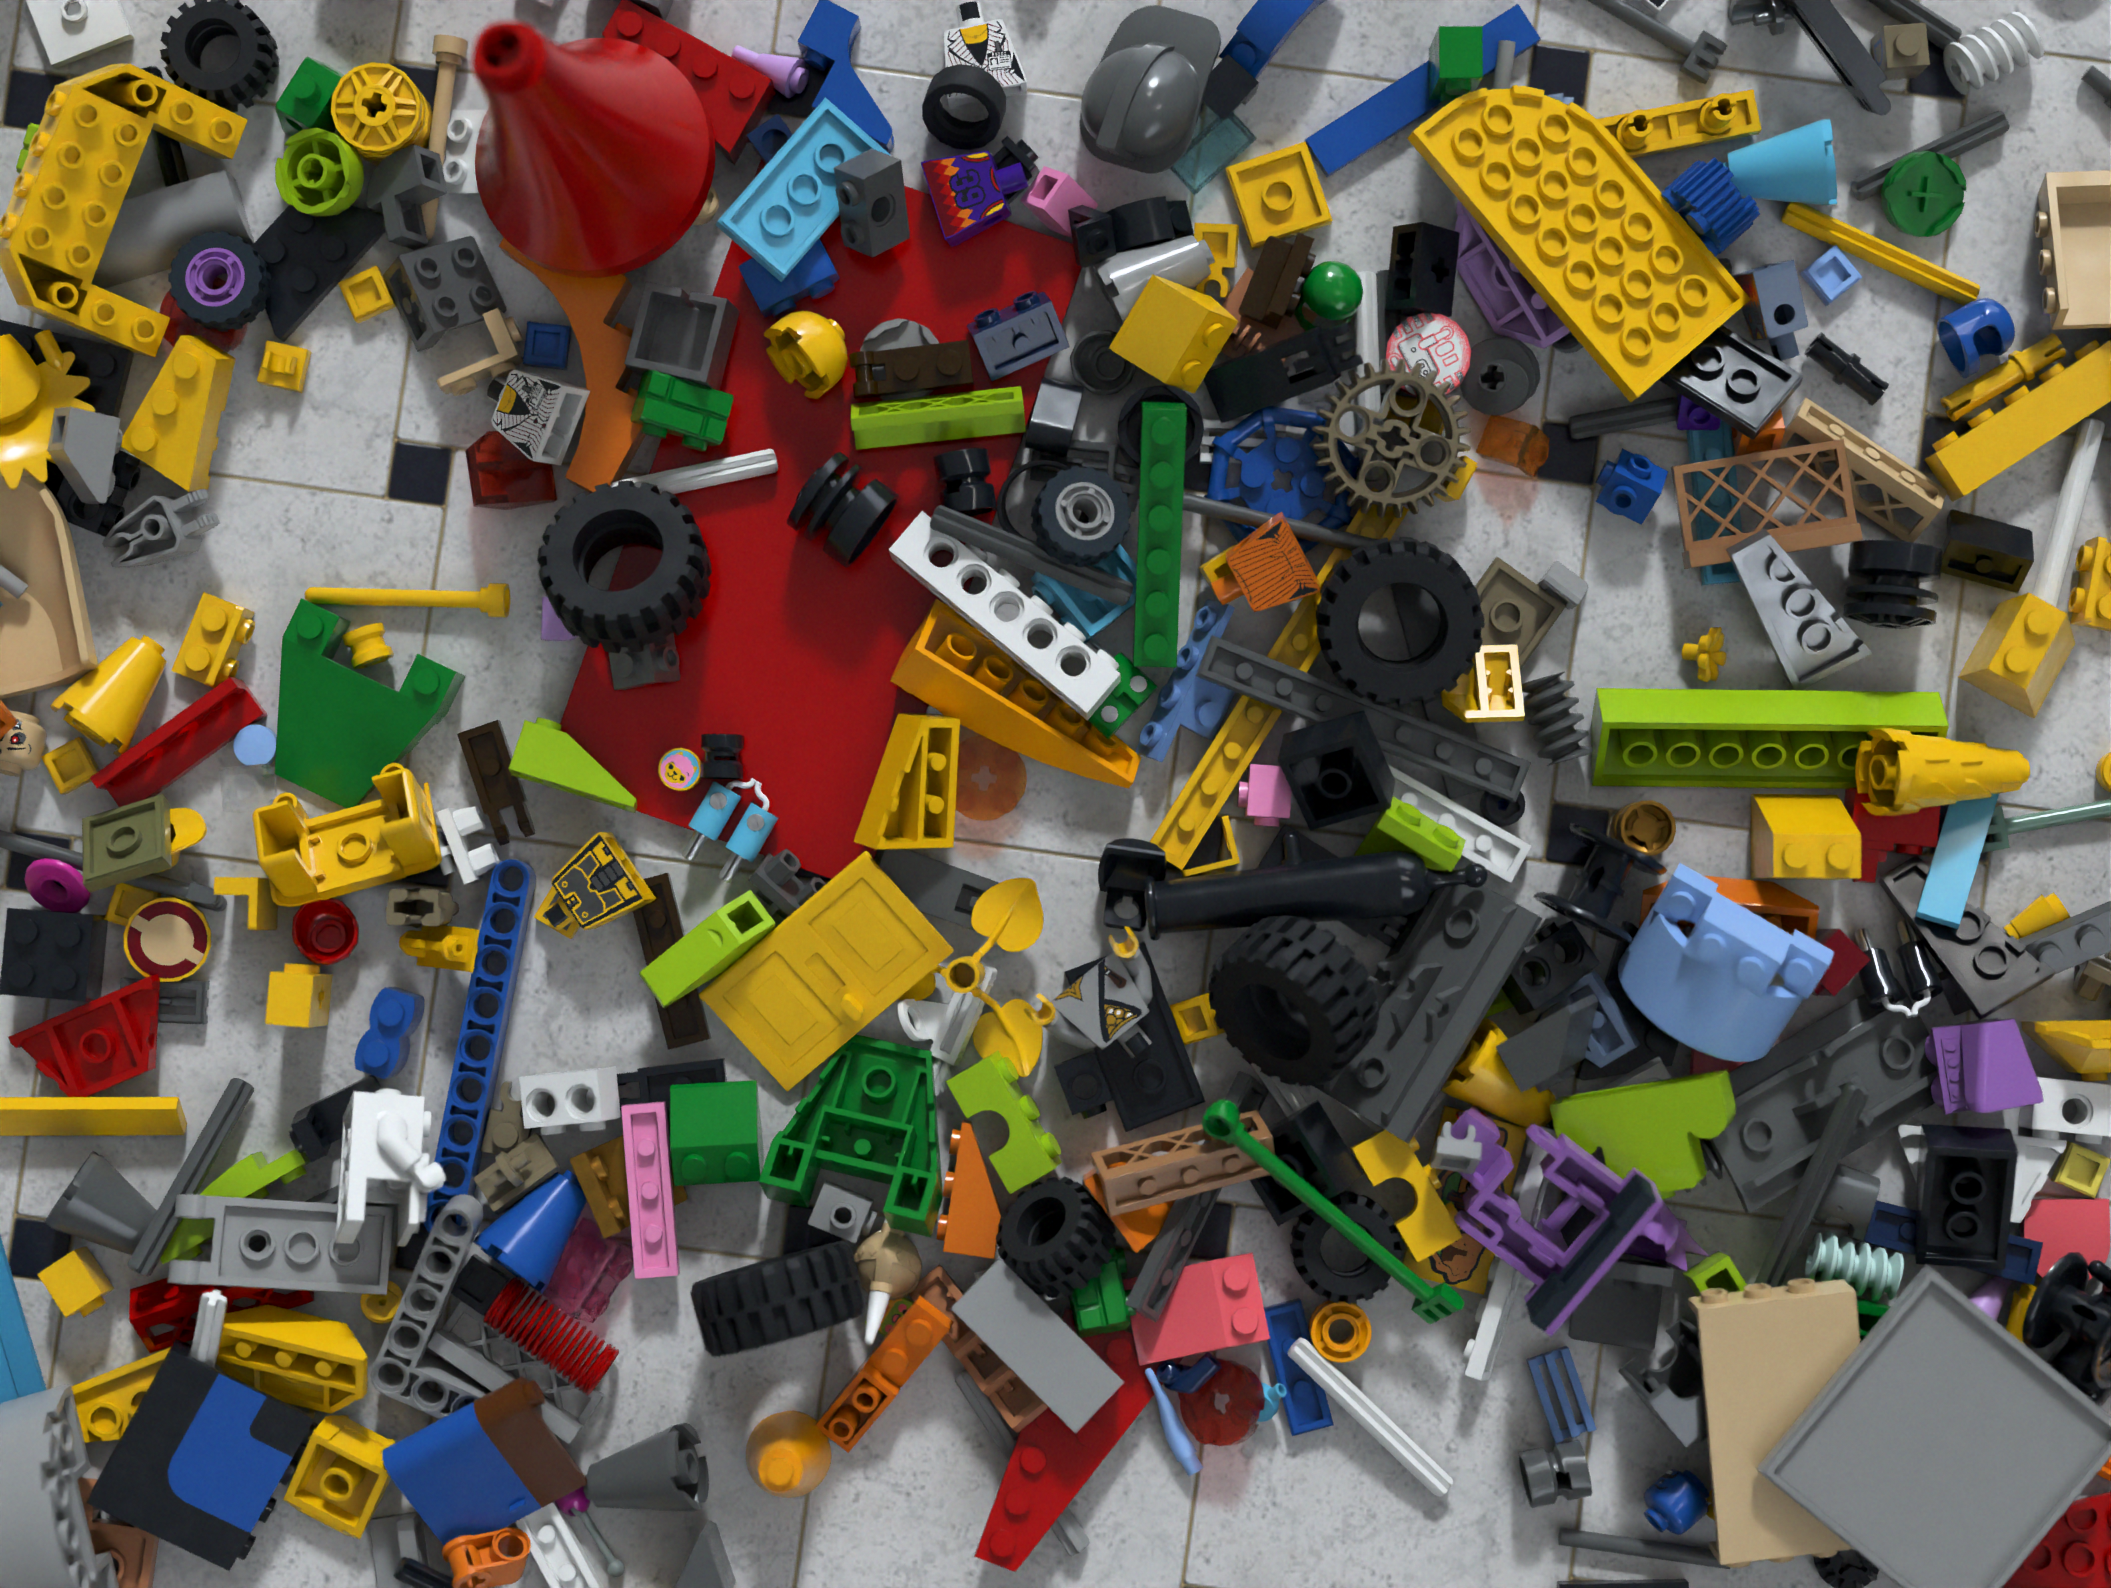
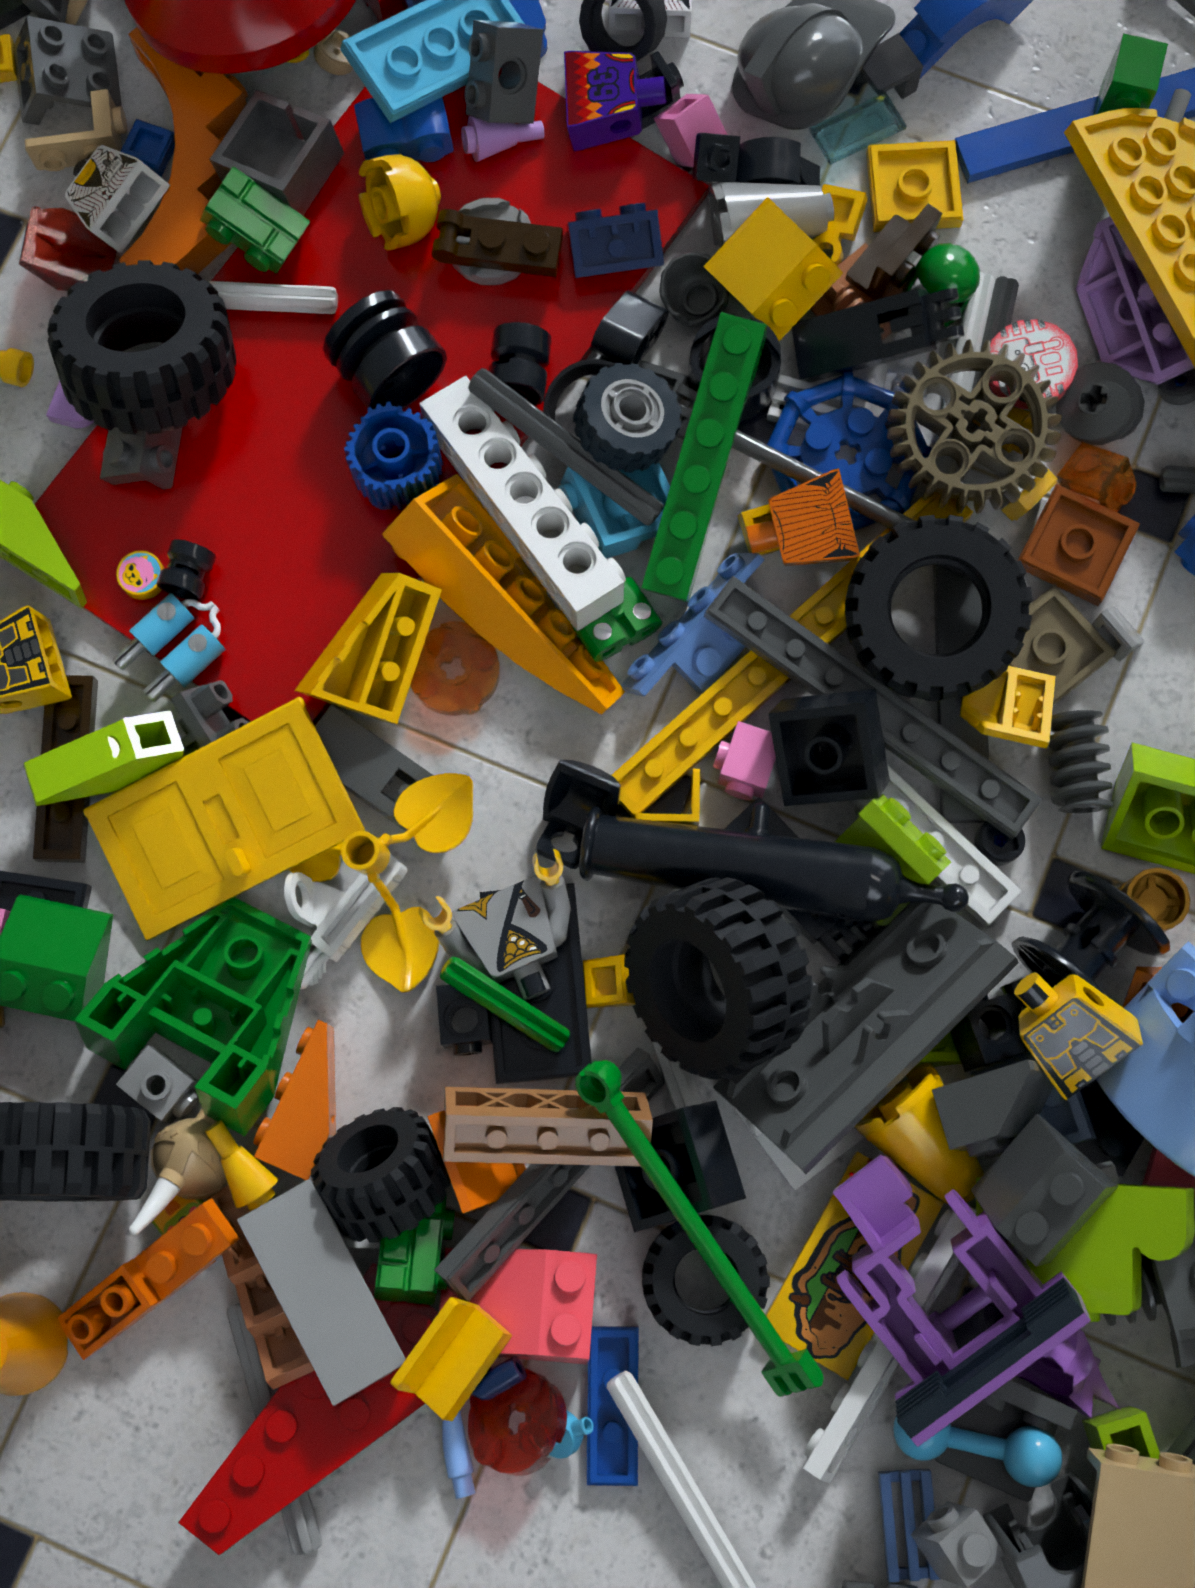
camera: 20 degrees right, 10 degrees down
lime fence [851,386,1026,450] -> none
lime arch [946,1050,1062,1194] -> none
light orange wheel [1308,1300,1372,1363] -> none
yellow arch [1350,1129,1462,1263] -> none
black brick [1385,222,1460,317] -> none
light grey tile [1430,1121,1482,1174] -> none
none -> yellow cone [205,1120,278,1210]
none -> blue brick [344,402,443,510]
none -> yellow panel [390,1297,513,1421]
none -> green axle [440,957,570,1052]
none -> lavender cone [461,116,544,162]
none -> medium azure piece [893,1415,1062,1488]
none -> light grey brick [911,1501,1005,1588]
none -> dark grey slope [971,1114,1118,1267]
none -> torso [1014,972,1143,1100]
none -> dark orange plate [1017,484,1140,606]

